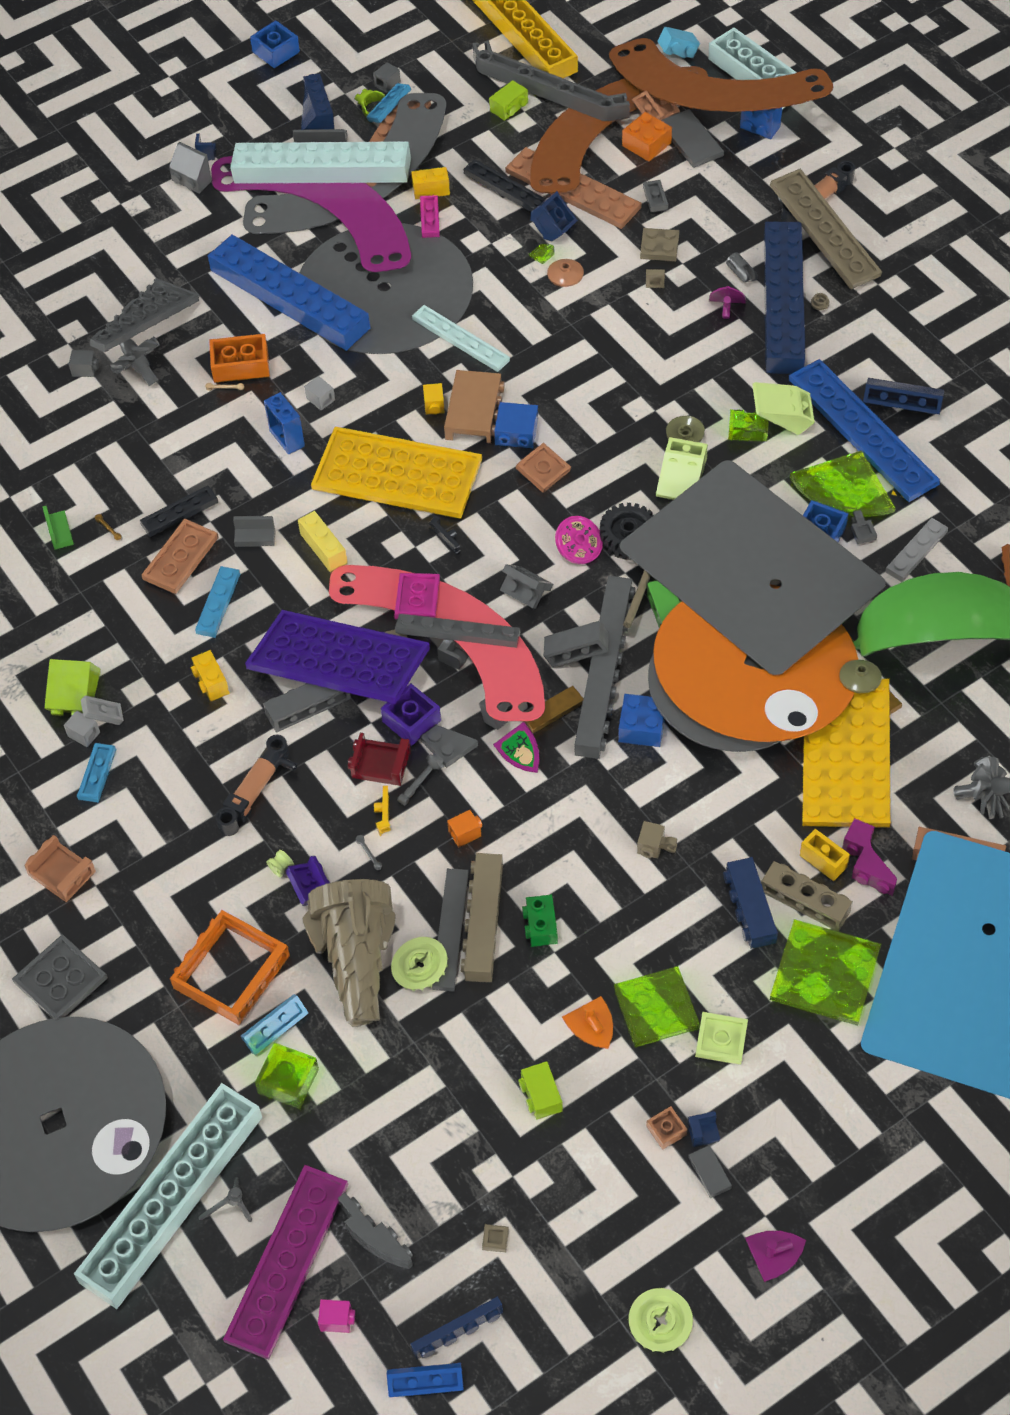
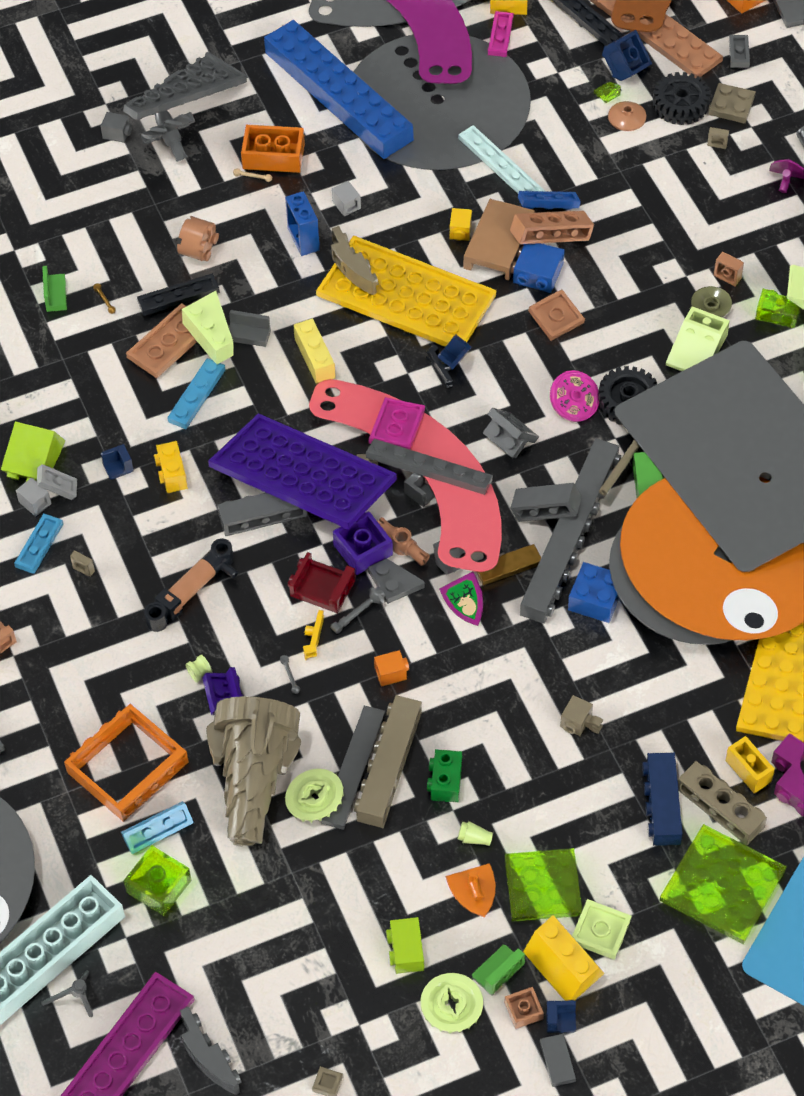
camera: 10 degrees right, 0 degrees up
none -> dark tan tile [70,550,95,577]
none -> dark blue panel [101,444,134,480]
none -> nougat brick [177,216,219,261]
none -> yellowish green wedge [182,291,234,364]
none -> dark tan slope [331,226,378,295]
none -> nougat pin [377,517,430,566]
none -> yellowish green gear [421,973,483,1034]
none -> dark blue panel [438,334,472,369]
none -> yellowish green cone [457,821,493,846]
none -> bright green panel [472,945,525,996]
none -> nougat brick [510,211,594,244]
none -> blue plate [518,191,580,210]
none -> yellow slope [523,915,605,1001]
none -> black wheel [653,72,710,125]
none -> nougat piece [714,252,744,286]

